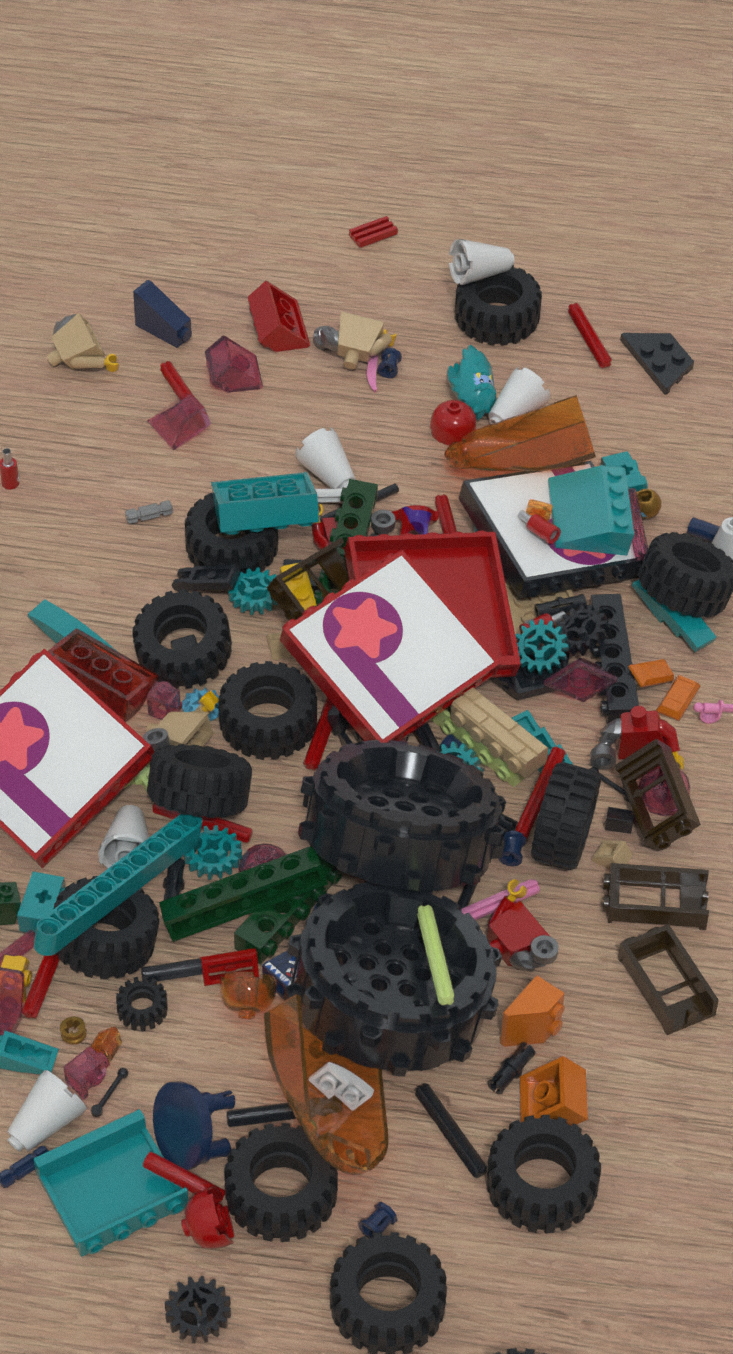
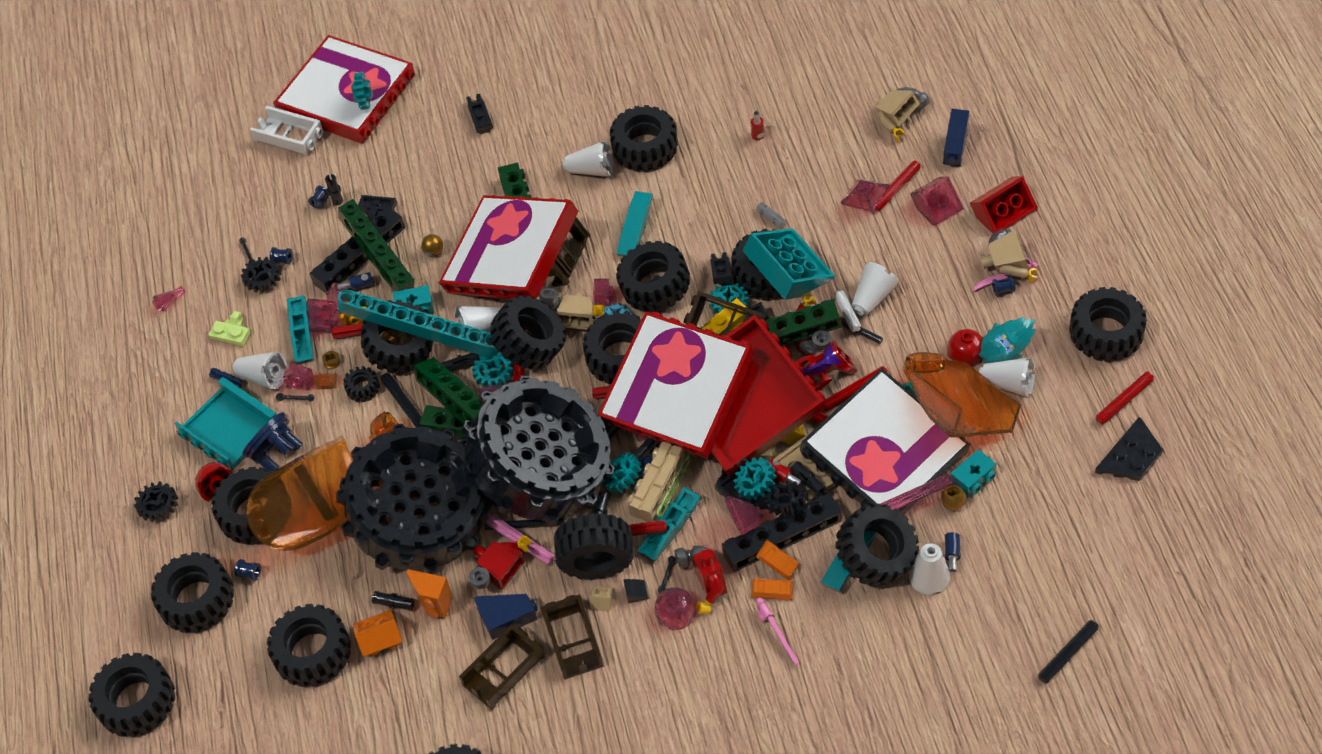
camera: 75 degrees right, 5 degrees up
clear red slope [48,628,158,722] -> none
red axle [143,1152,225,1204] -> none
red tile [200,948,259,986] -> none
white slope [308,1062,374,1111] -> none
red tile [349,216,398,248] -> none
black axle [415,1083,487,1178] -> none
yellowish green axle [417,905,454,1005] -> none
white cone [449,239,514,285] -> none
red piece [518,510,561,544] -> none
clear orange slope [526,499,553,521] -> none
teal slope [548,465,634,556] -> none
dark brown door [614,739,701,851] -> none
none -> dark blue slope [474,594,538,640]

